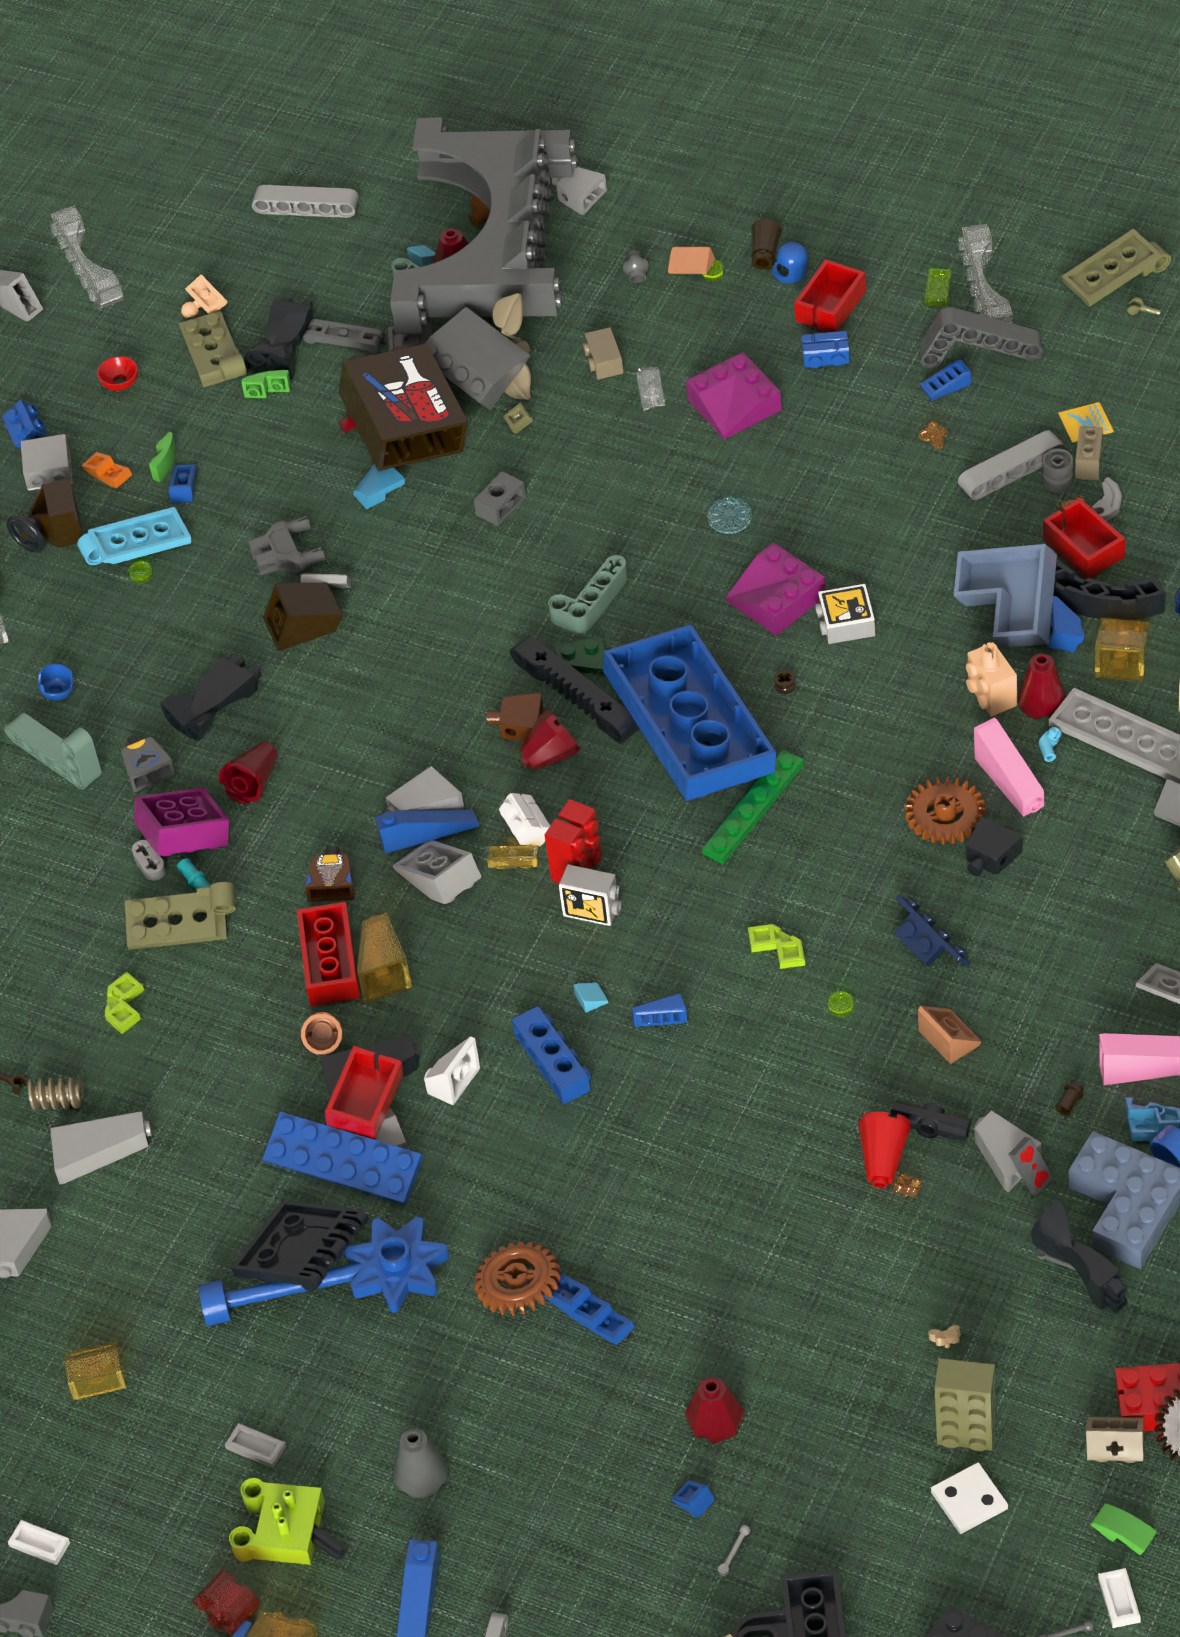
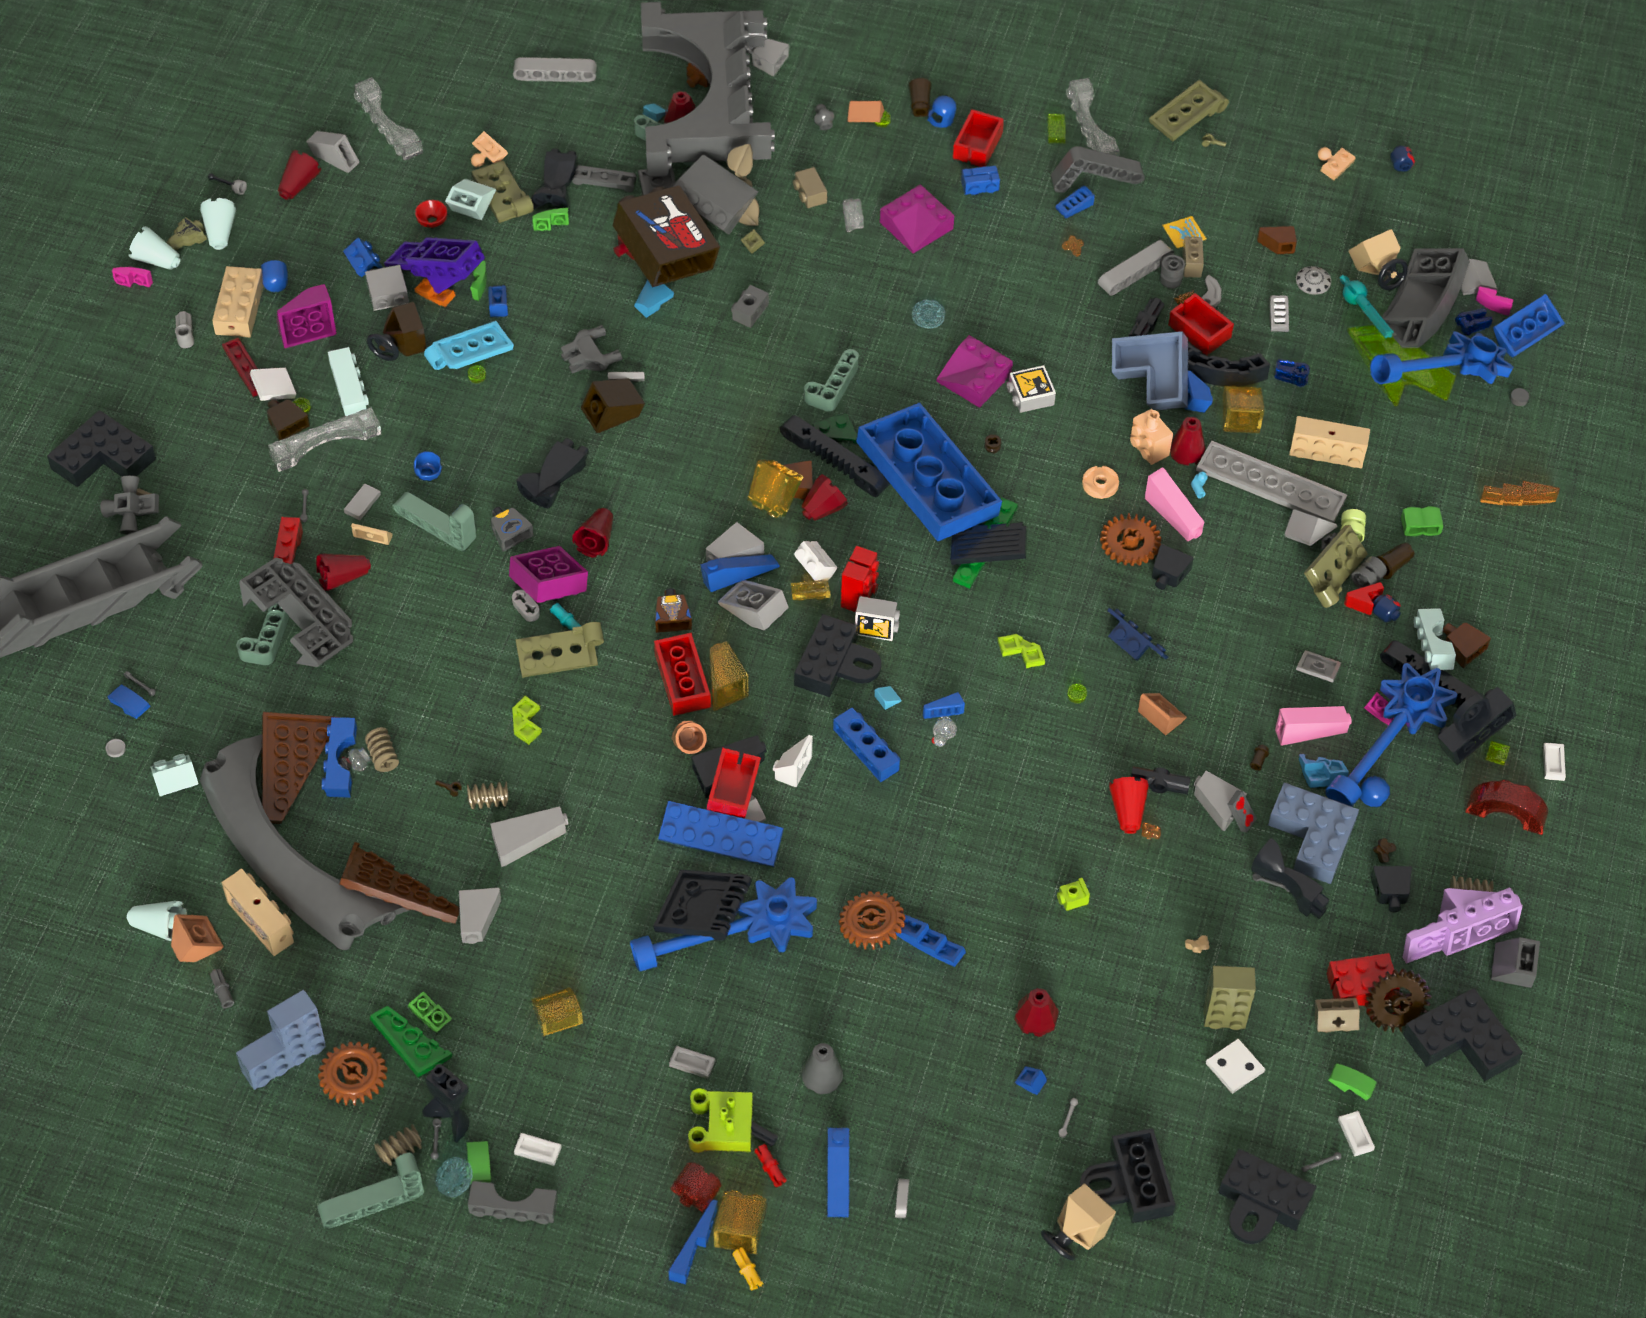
camera: 15 degrees left, 5 degrees up
none -> dark purple wedge [384,237,485,294]
none -> light aqua slope [445,179,496,220]
none -> clear yellow slope [747,460,804,518]
none -> red pin [754,1144,787,1187]
none -> black brick [794,614,882,697]
none -> clear animal [932,716,957,747]
none -> black hinge [950,522,1027,565]
none -> lime brick [1057,878,1090,911]
none -> light nougat tile [1082,466,1119,499]
none -> black piece [1129,297,1165,337]

